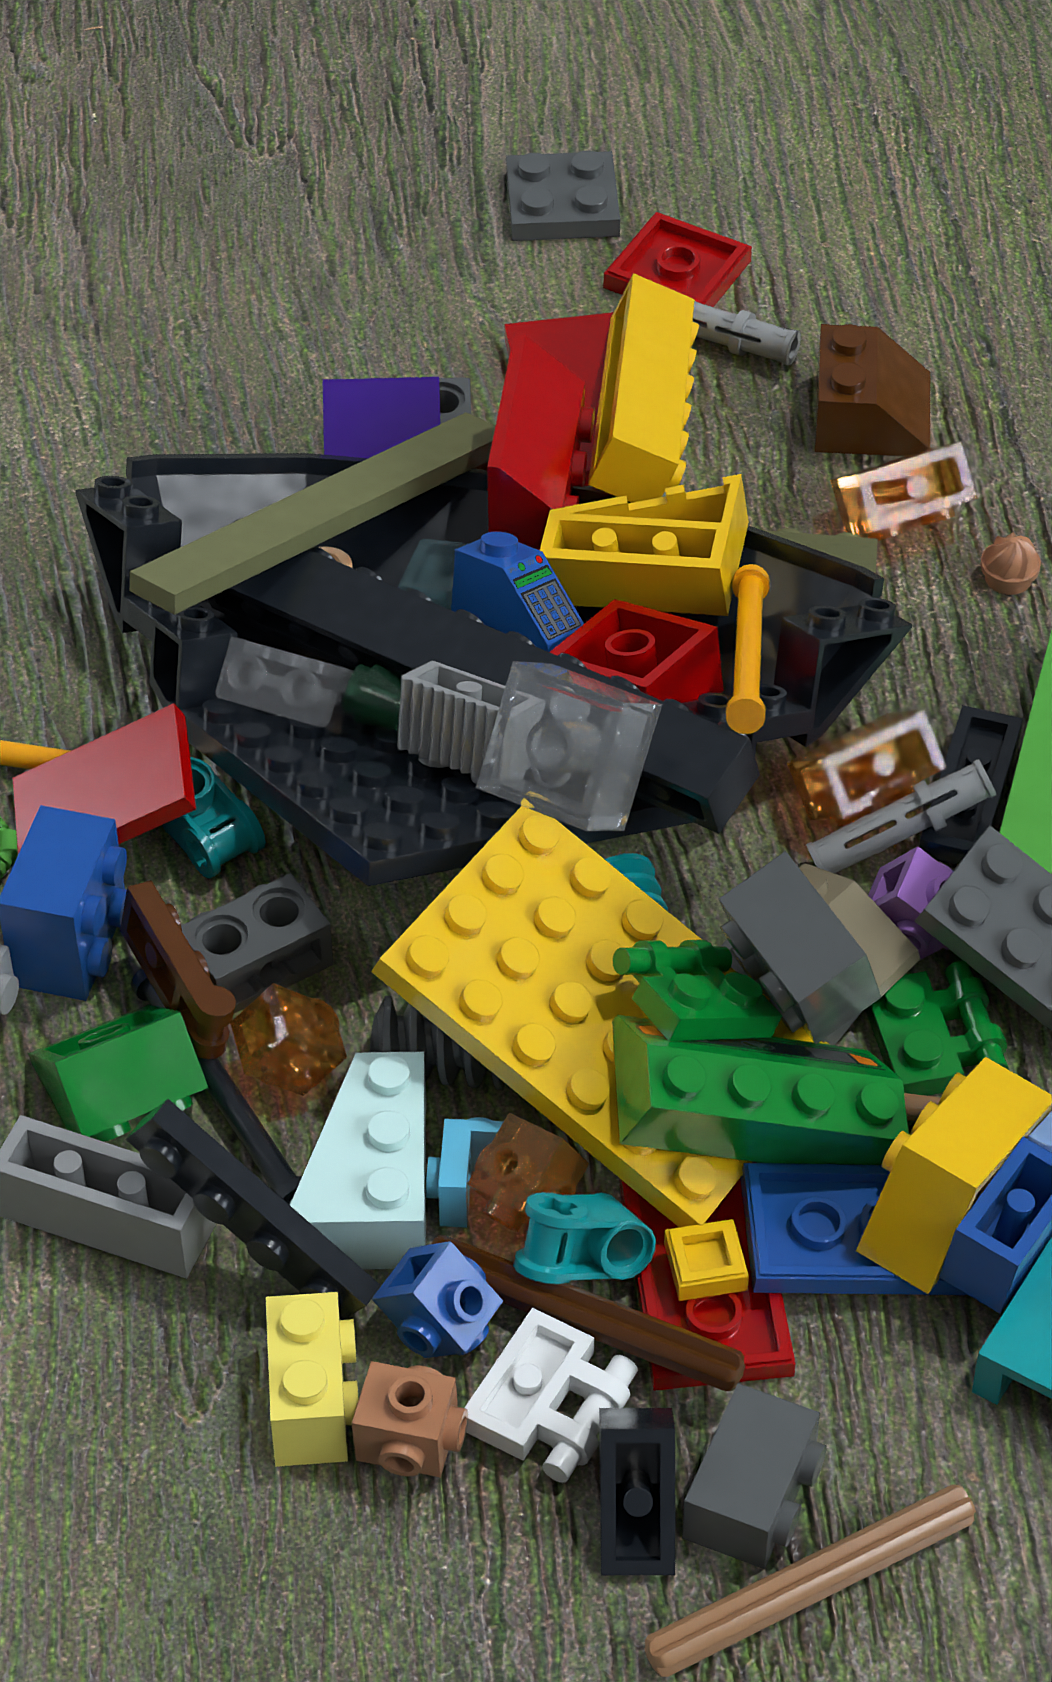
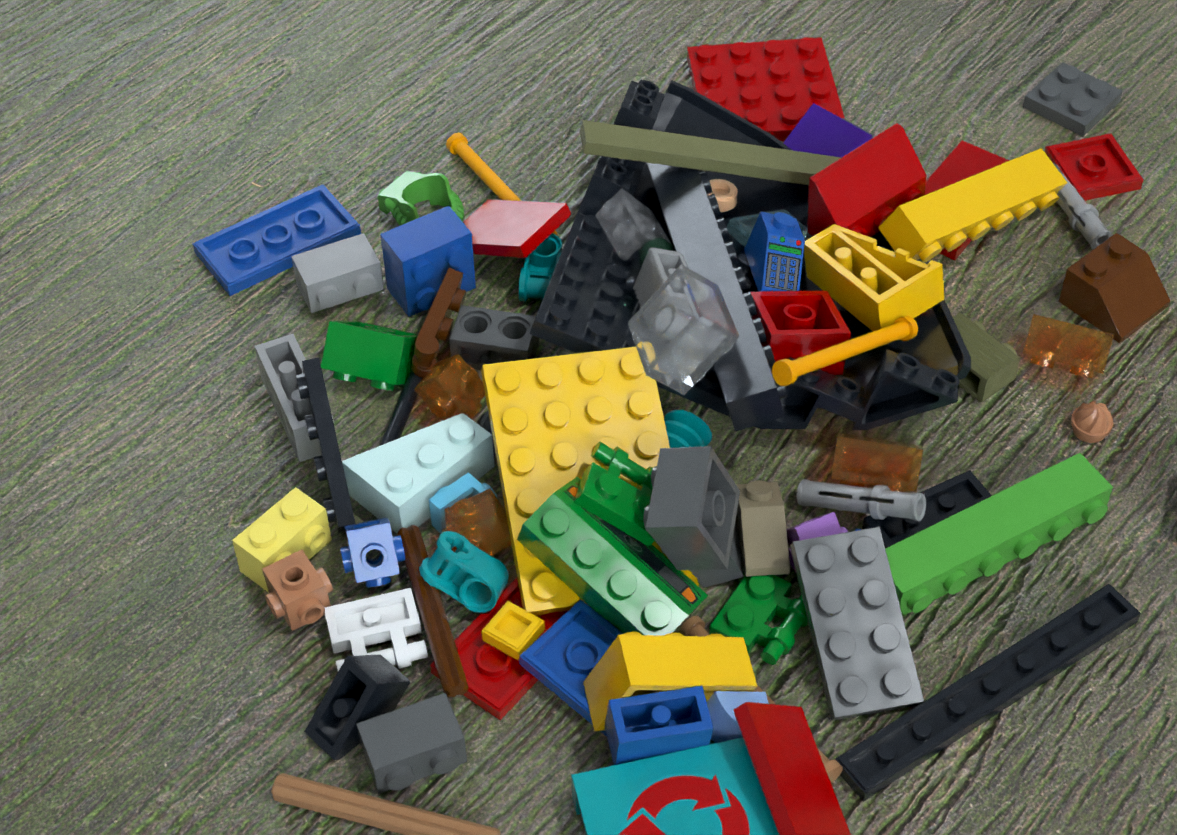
camera: 45 degrees right, 0 degrees up
none -> red plate [687,37,845,141]

